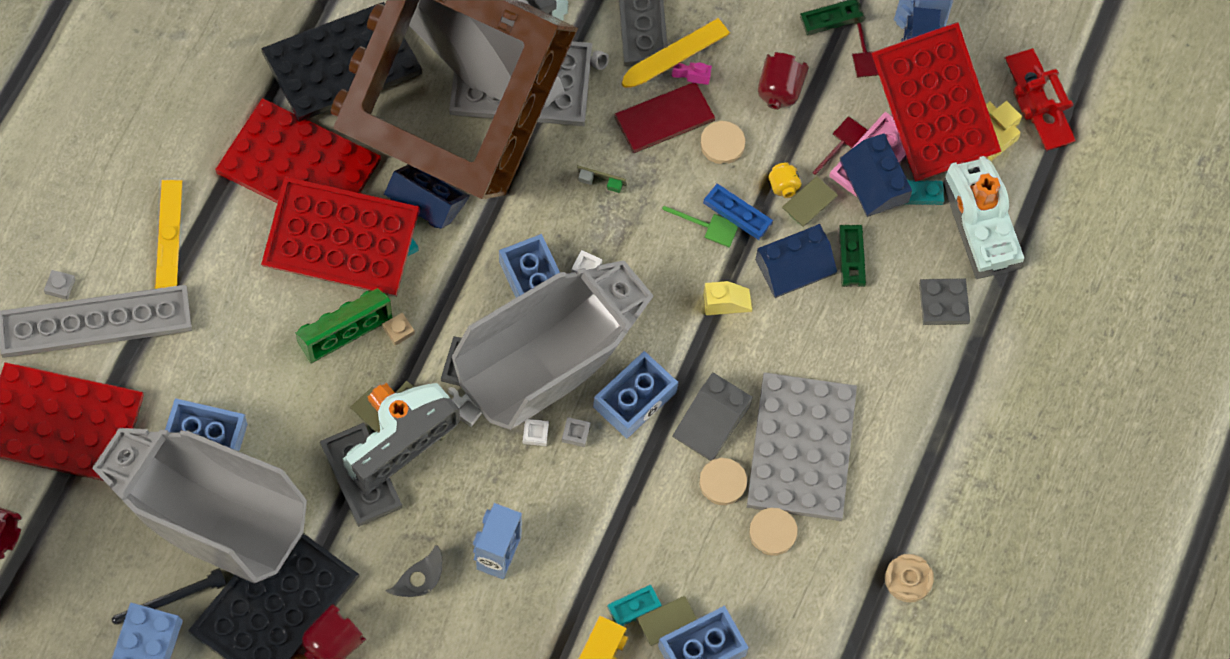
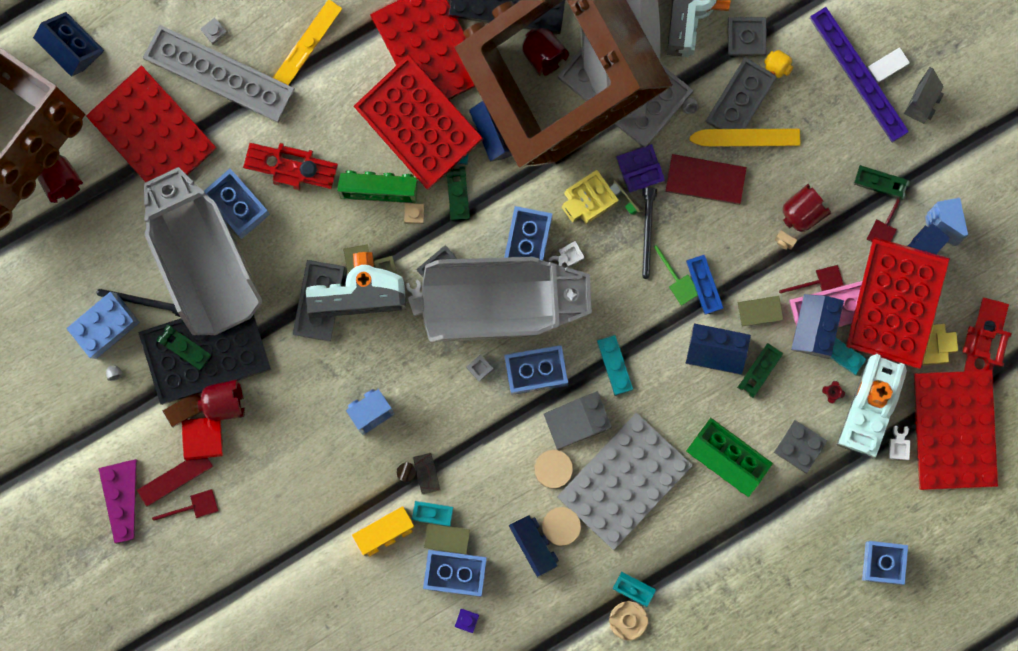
camera: 45 degrees right, 15 degrees up
dark grey piece [386,545,442,597] -> none
white tile [523,419,549,446] -> none
dark pink plate [672,62,712,85] -> none
tan tile [700,121,745,164] -> none
light yellow slope [703,281,752,315] -> none
yellow head [769,163,801,198] -> none
none -> dark green plate [157,325,212,371]
none -> red piece [243,143,338,191]
none -> dark brown plate [396,462,416,482]
none -> clear smoke tile [413,453,441,495]
none -> dark green plate [447,166,470,221]
none -> dark blue slope [509,515,559,578]
none -> dark red cylinder [522,28,569,76]
none -> light yellow piece [562,170,619,224]
none -> teal plate [597,335,633,396]
none -> teal plate [613,571,656,607]
none -> dark purple slope [616,144,665,193]
none -> black piece [642,187,657,279]
none -> green slope [686,417,773,498]
none -> tan plate [775,230,797,250]
none -> dark red plate [822,381,845,404]
none -> medium blue brick [862,541,908,585]
none -> white plate [889,426,910,460]
none -> red plate [914,370,998,490]

